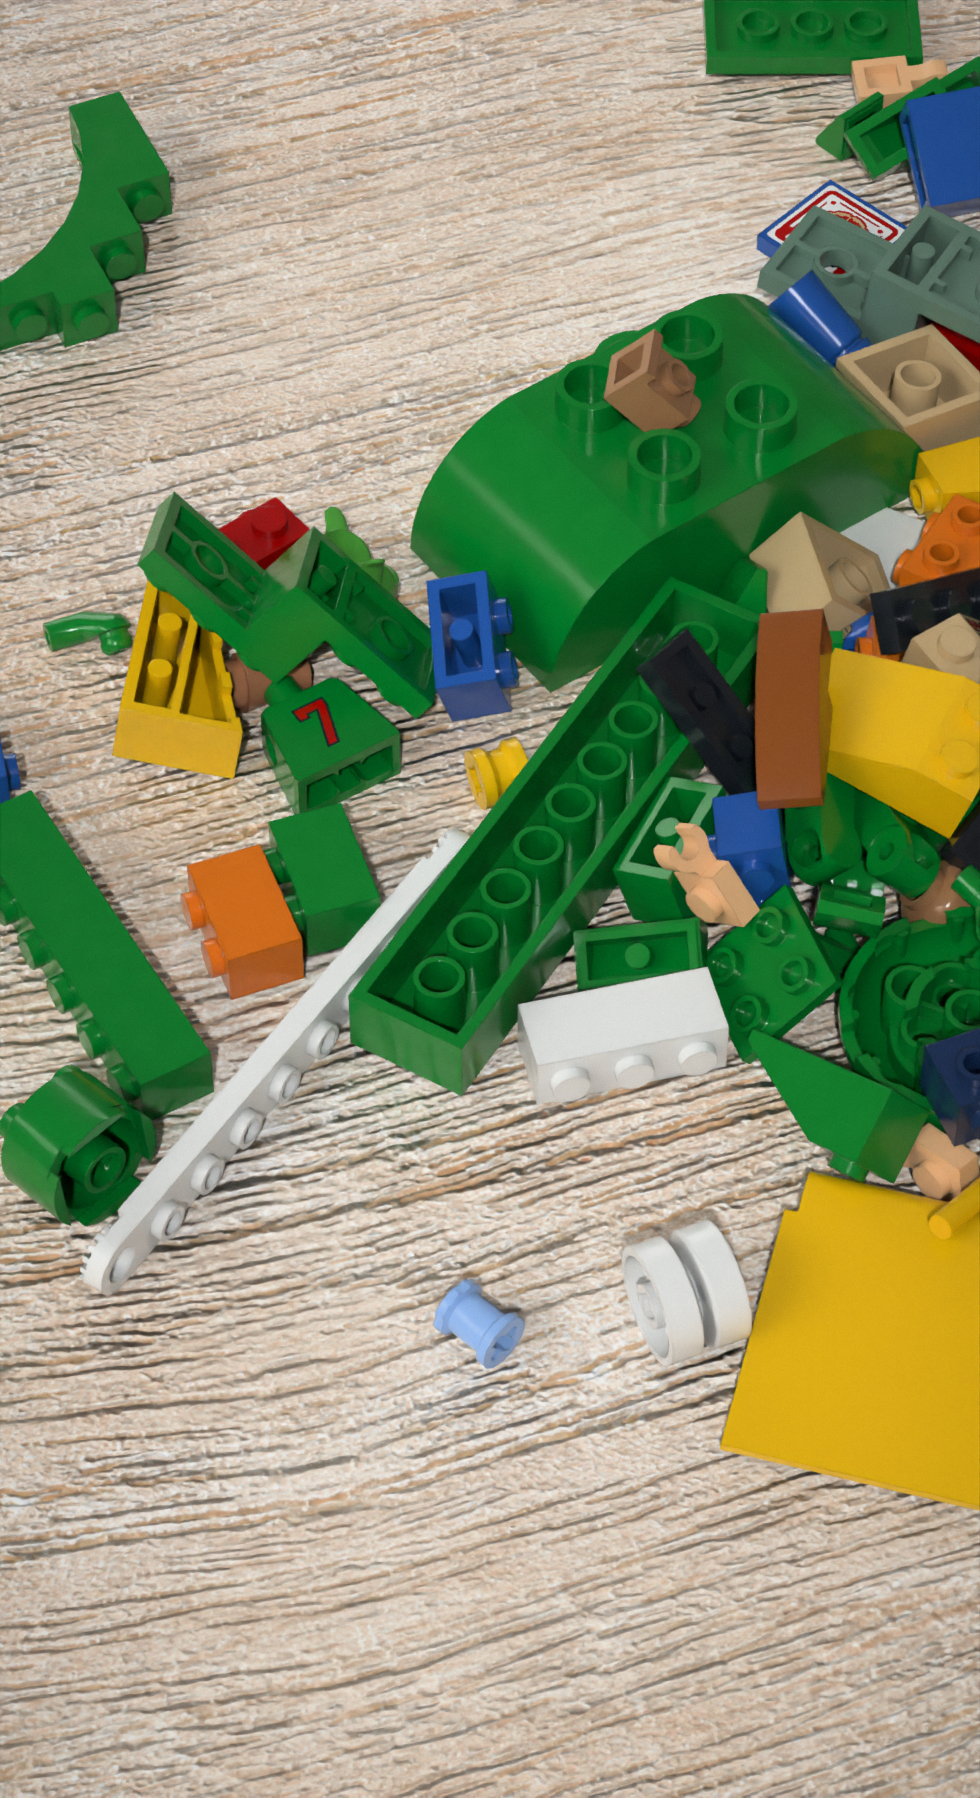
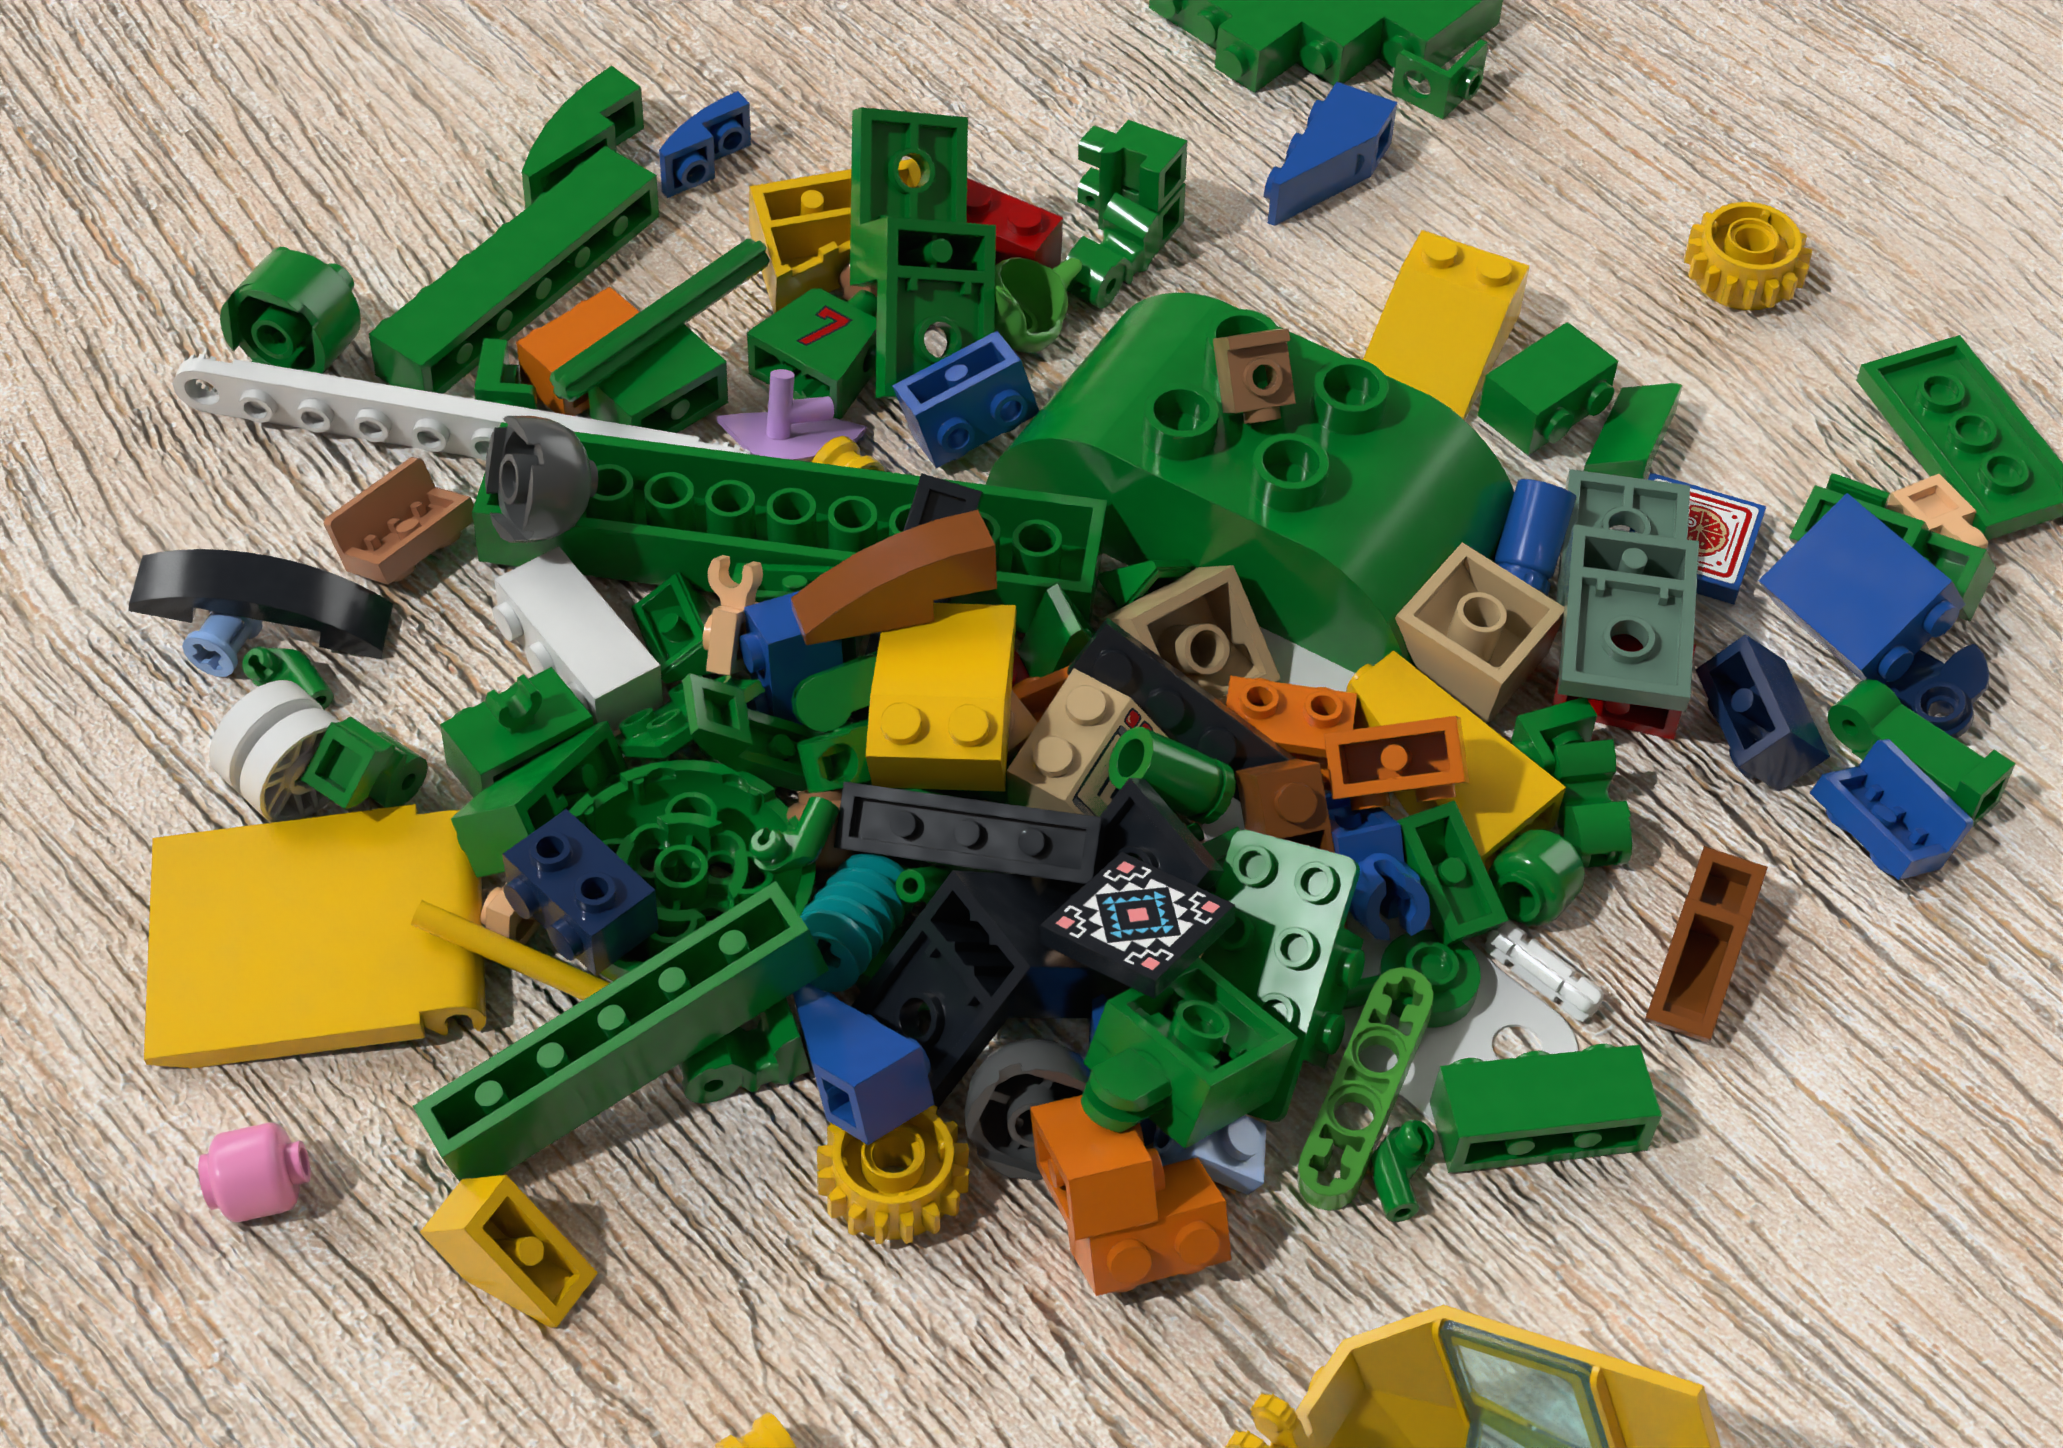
camera: 65 degrees right, 0 degrees up
none -> black slope [128,549,393,659]
none -> green arm [242,646,334,710]
none -> green leg [301,717,428,809]
none -> nougat bracket [324,457,474,585]
none -> green brick [440,667,593,798]
none -> green bracket [474,338,538,410]
none -> dark grey cylinder [485,416,598,543]
none -> green axle [549,238,770,402]
none -> lavender shield [716,369,866,462]
none -> green leg [1066,192,1159,309]
none -> green hips [1077,120,1188,252]
none -> blue slope [1264,82,1398,226]
none -> yellow slope [1363,230,1530,421]
none -> green bracket [1392,39,1488,120]
none -> green brick [1478,322,1618,456]
none -> green slope [1584,383,1683,479]
none -> yellow gear [1684,202,1812,311]

